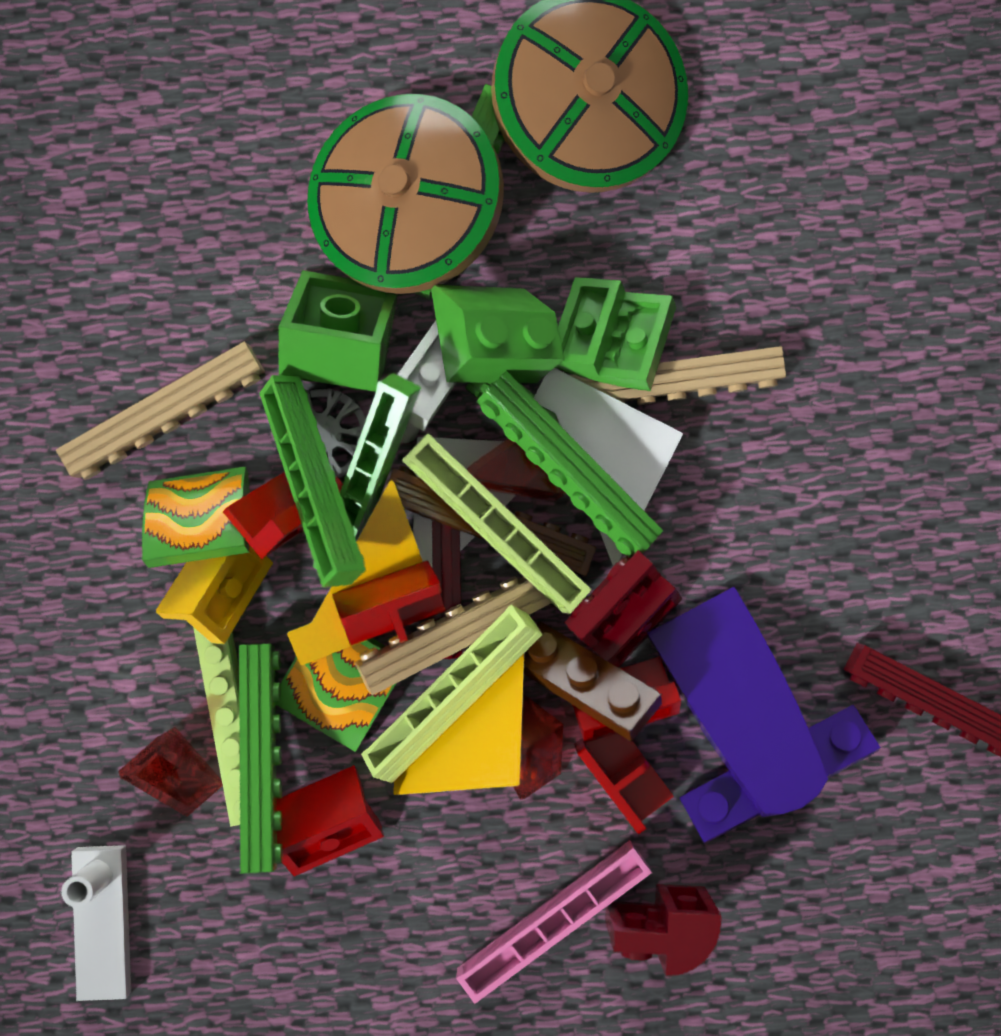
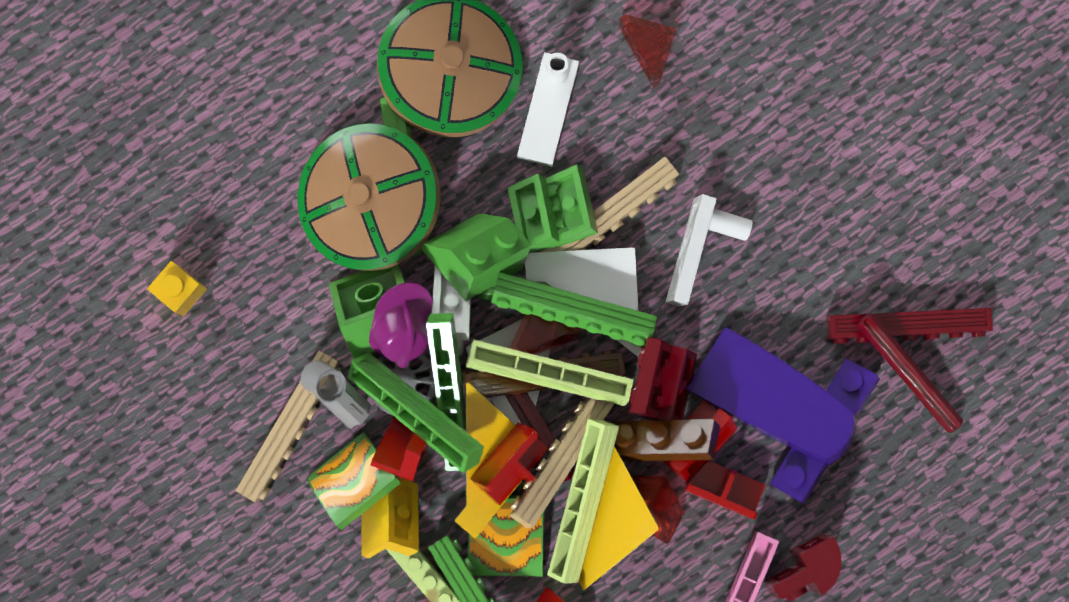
camera: 25 degrees left, 5 degrees down
none -> yellow brick [147,261,207,317]
none -> light grey piece [300,361,372,429]
none -> magenta piece [369,282,433,368]
none -> white piece [517,52,579,167]
none -> clear red slope [618,14,676,88]
none -> white piece [665,194,752,307]
none -> dark red axle [857,313,963,433]

